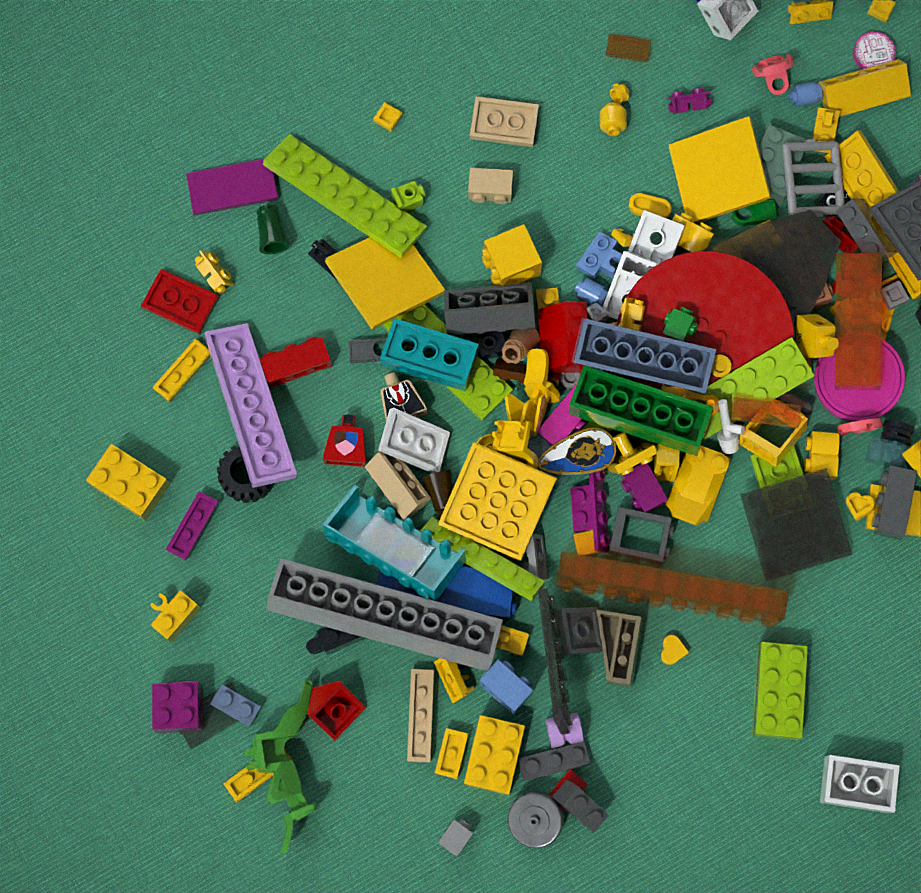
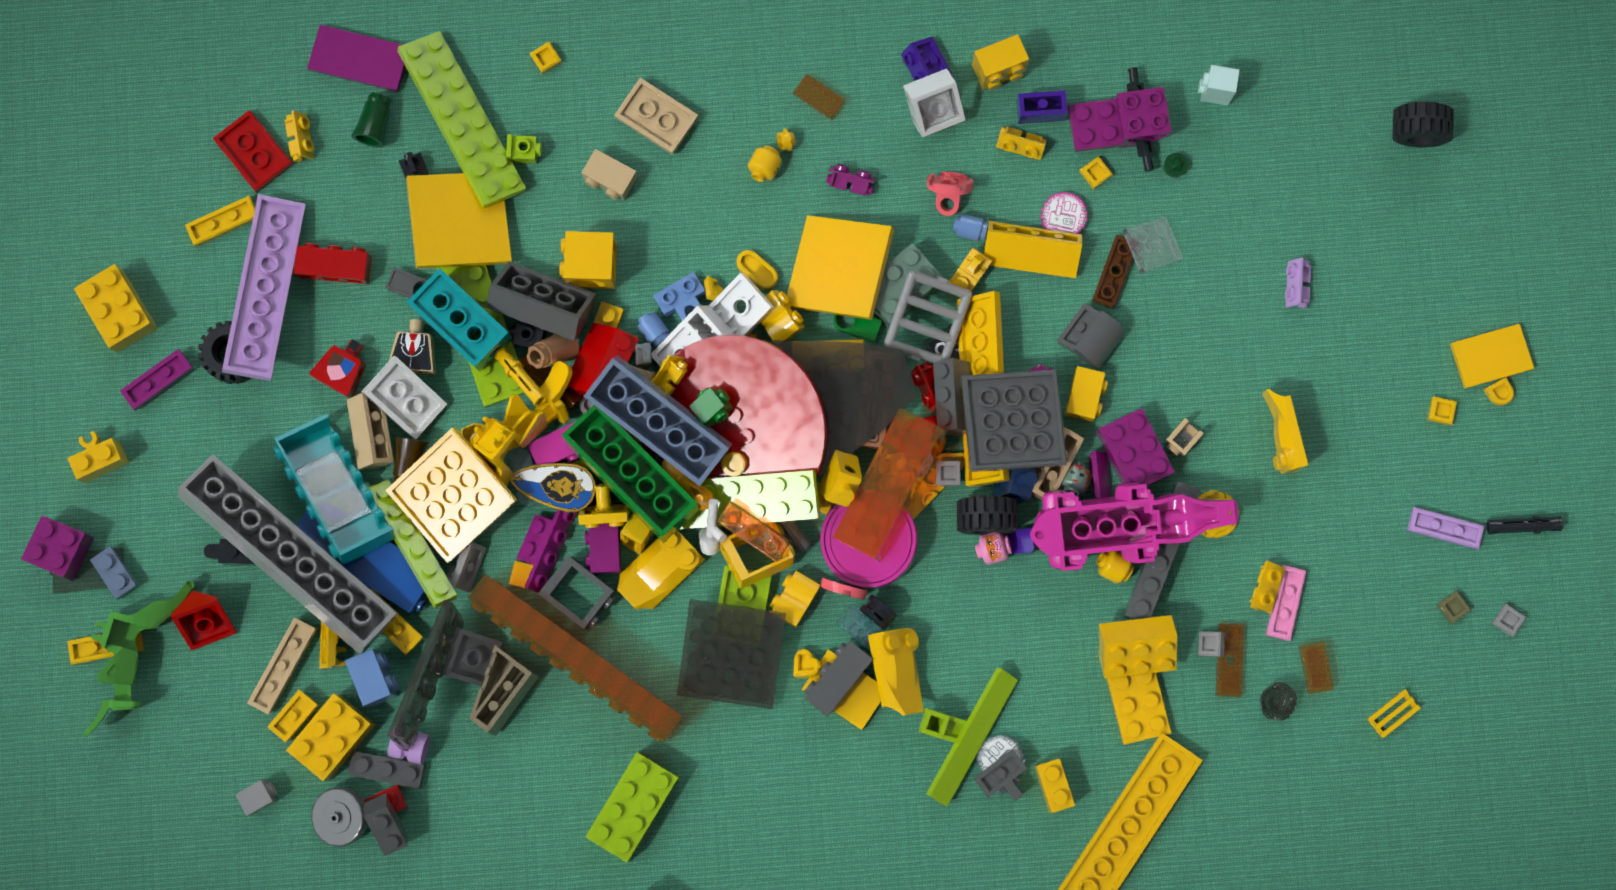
camera: 25 degrees right, 5 degrees up
yellow tile [660,635,689,665] -> none
none -> yellow pin [494,347,547,407]

